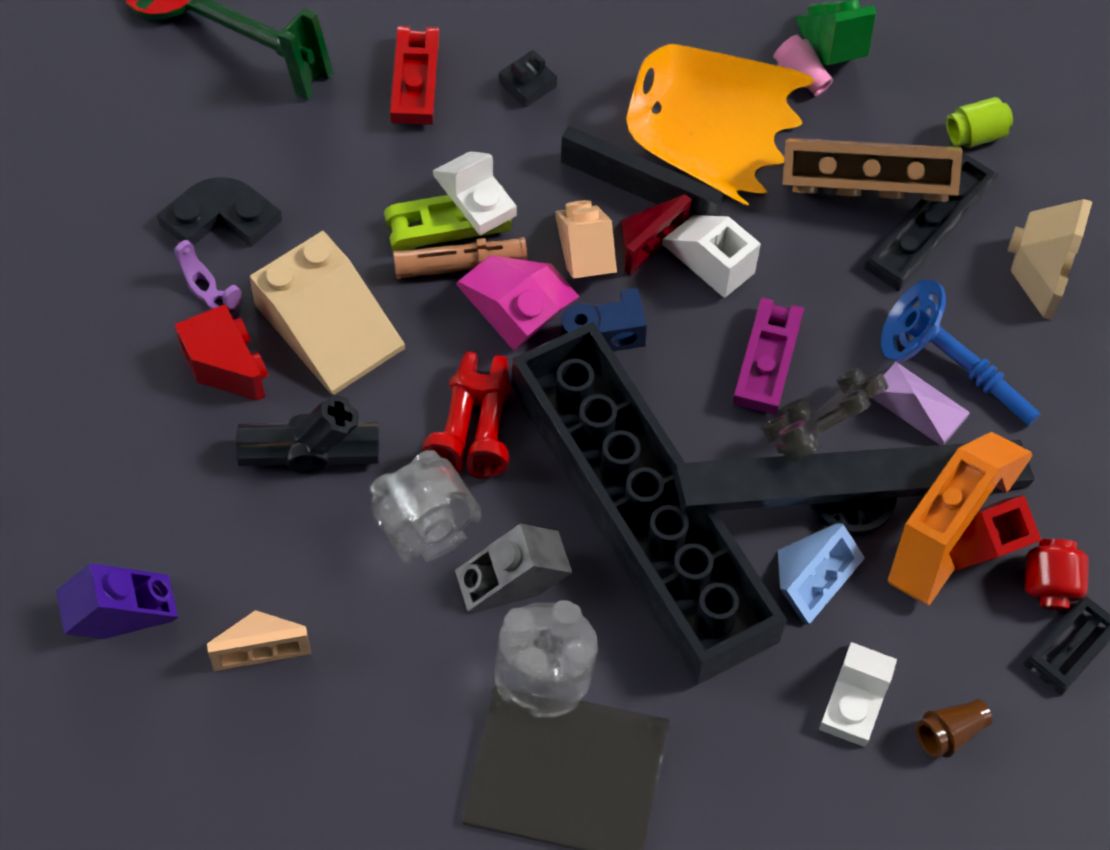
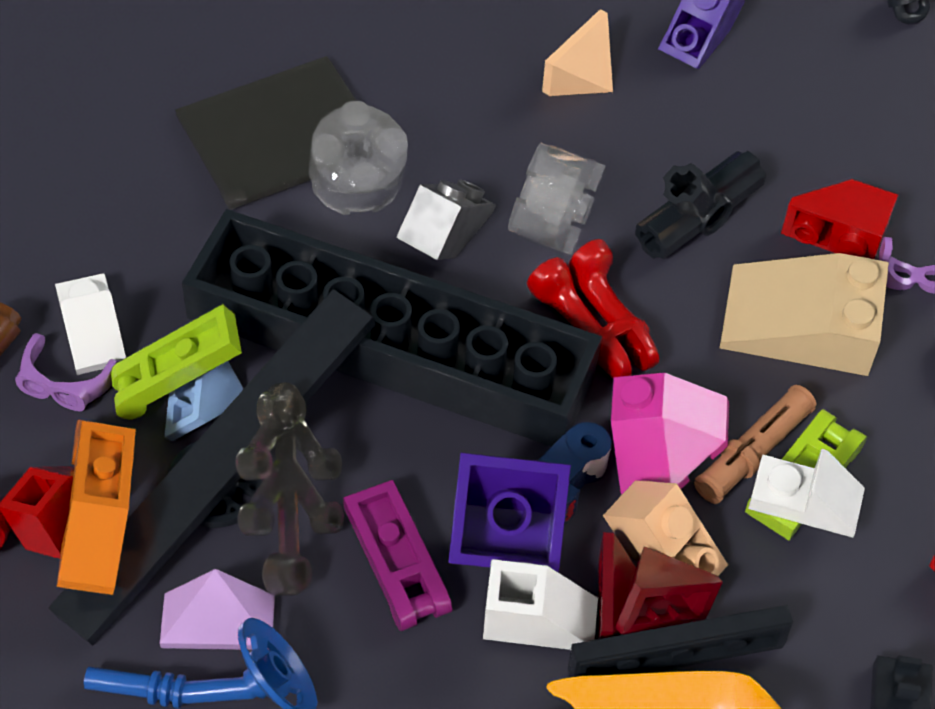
camera: 140 degrees right, 5 degrees down
none -> medium lavender cap [15,333,120,412]
none -> lime plate [111,304,242,420]
none -> dark purple slope [448,452,571,573]
none -> dark red slope [615,546,723,635]

